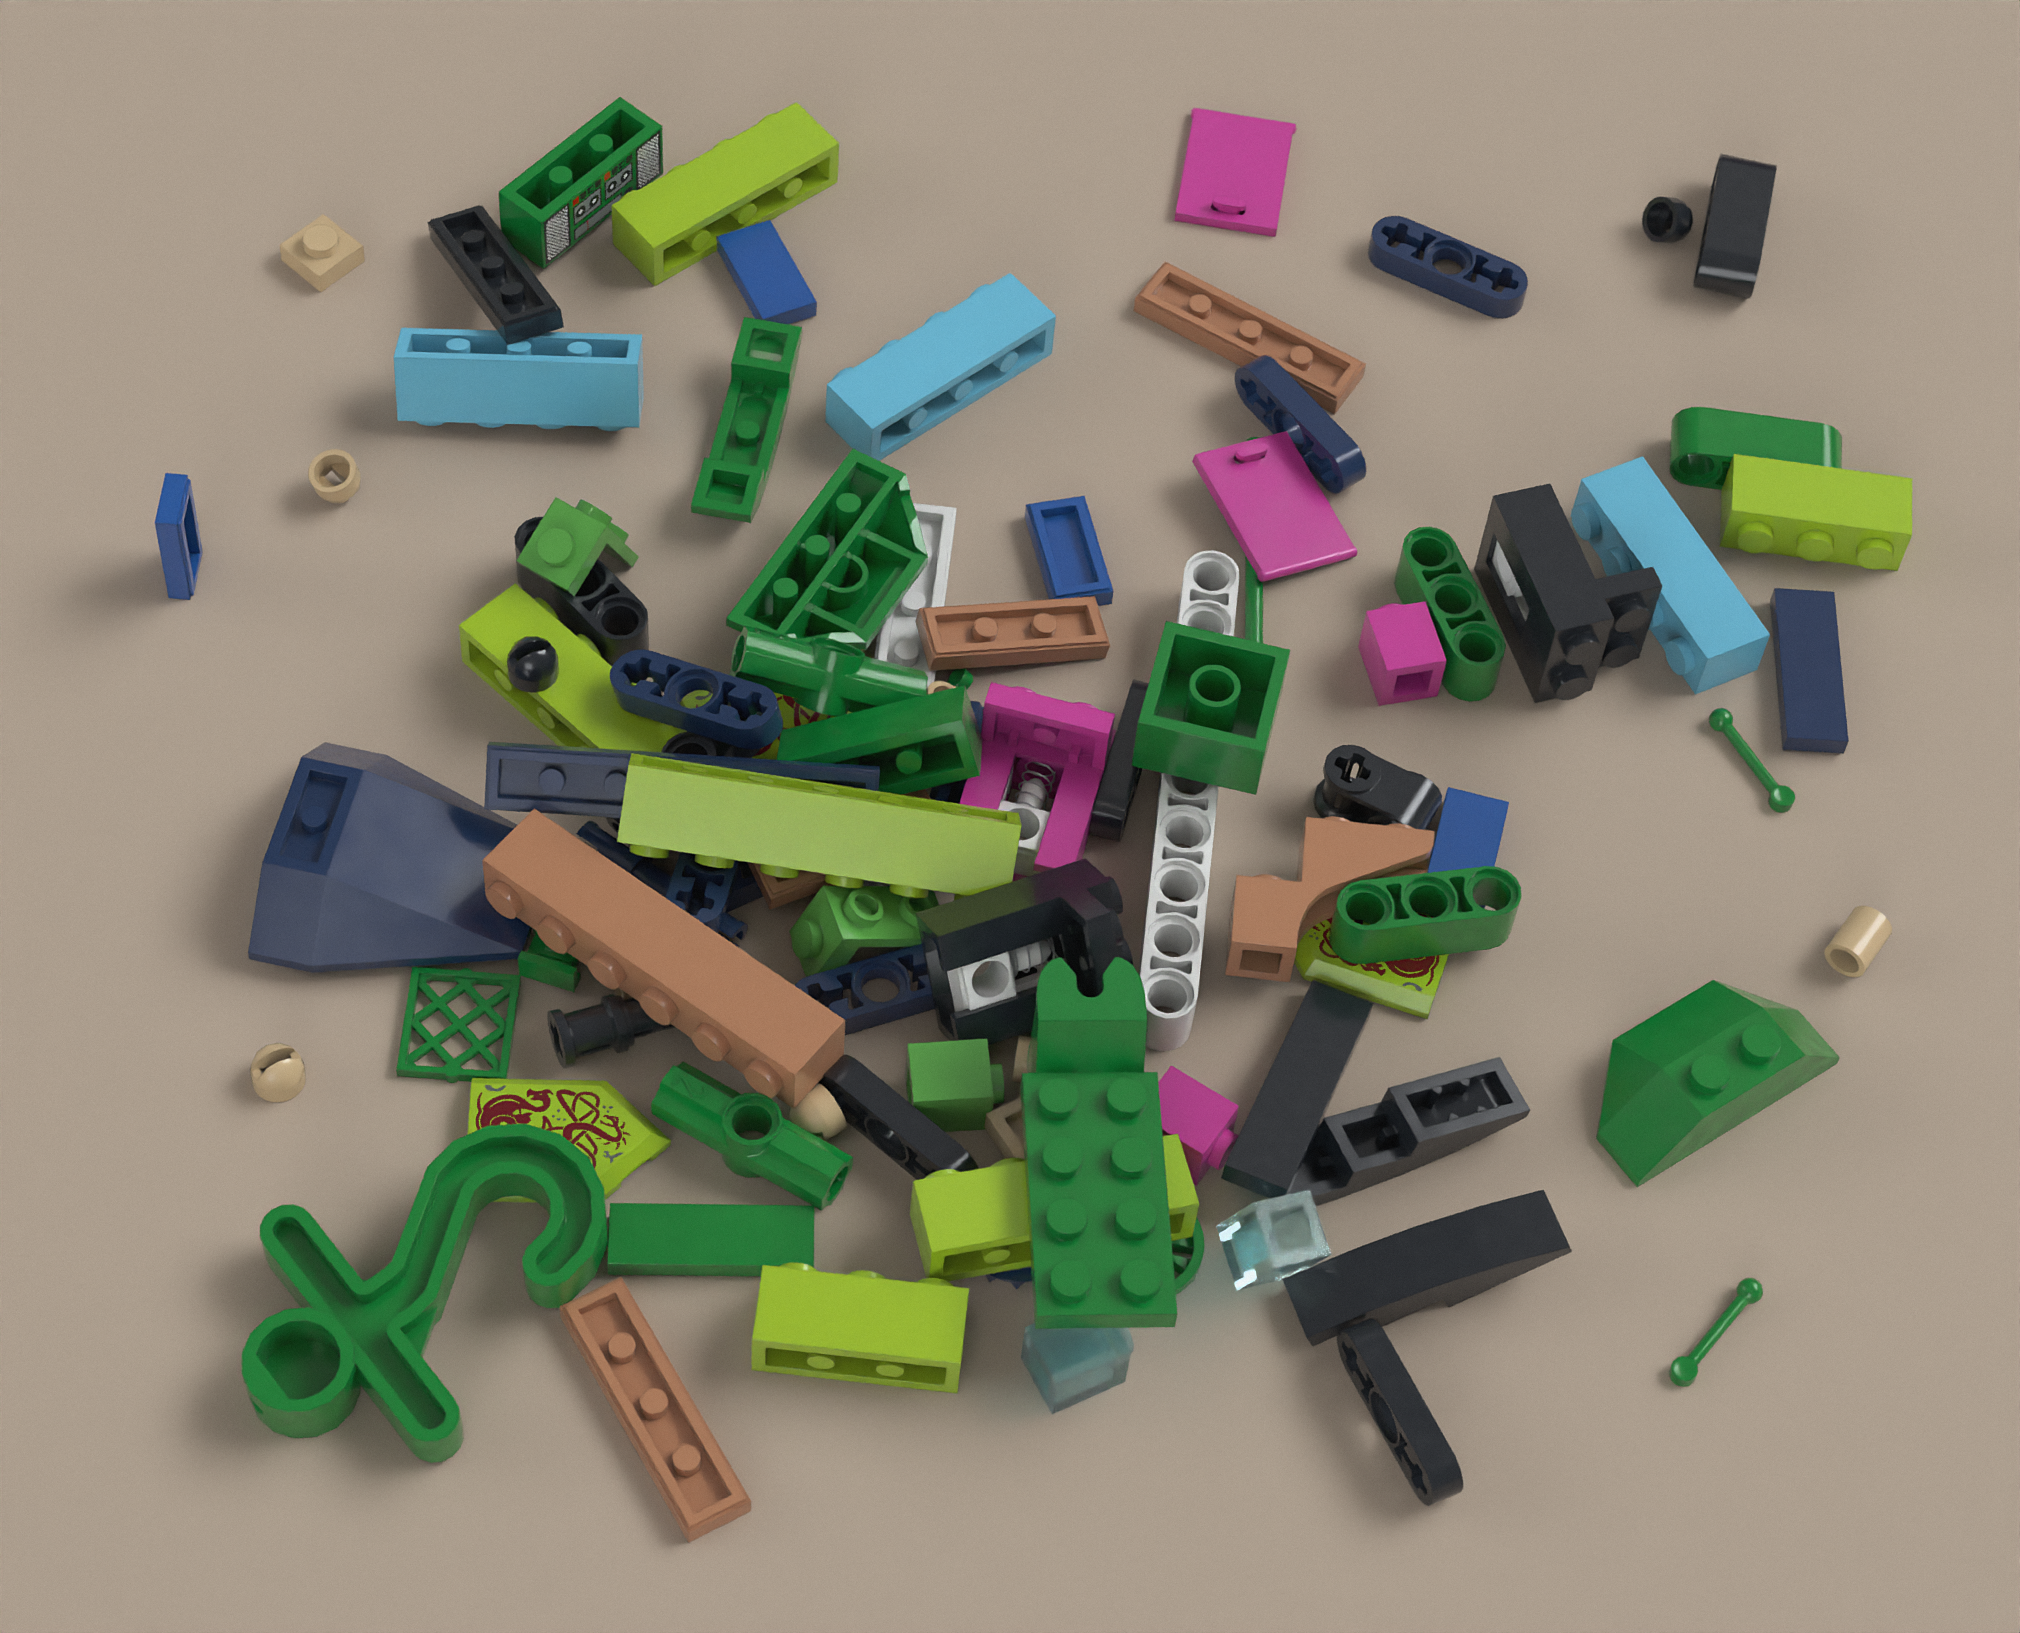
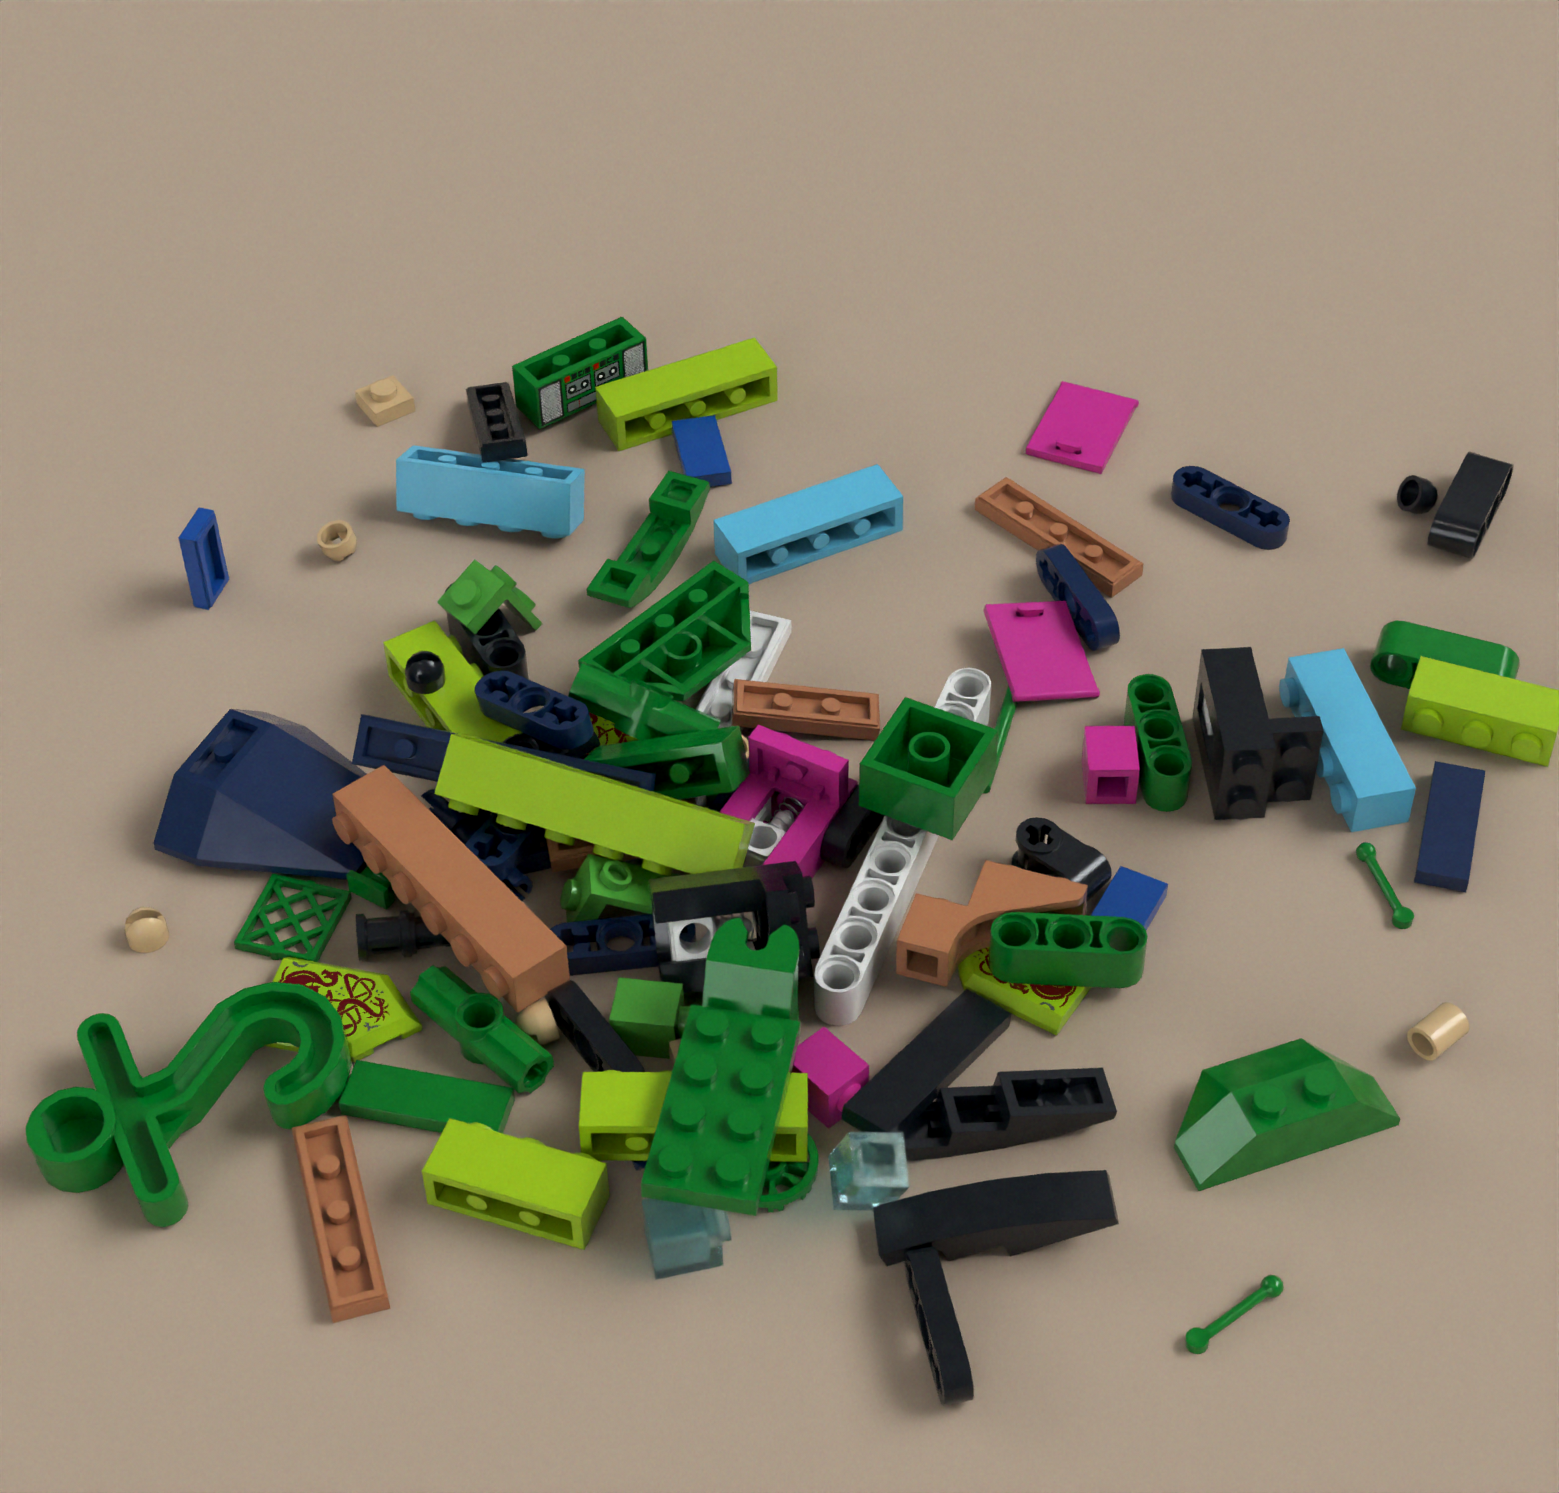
camera: 20 degrees right, 10 degrees down
blue tile [1025,496,1114,606] -> none

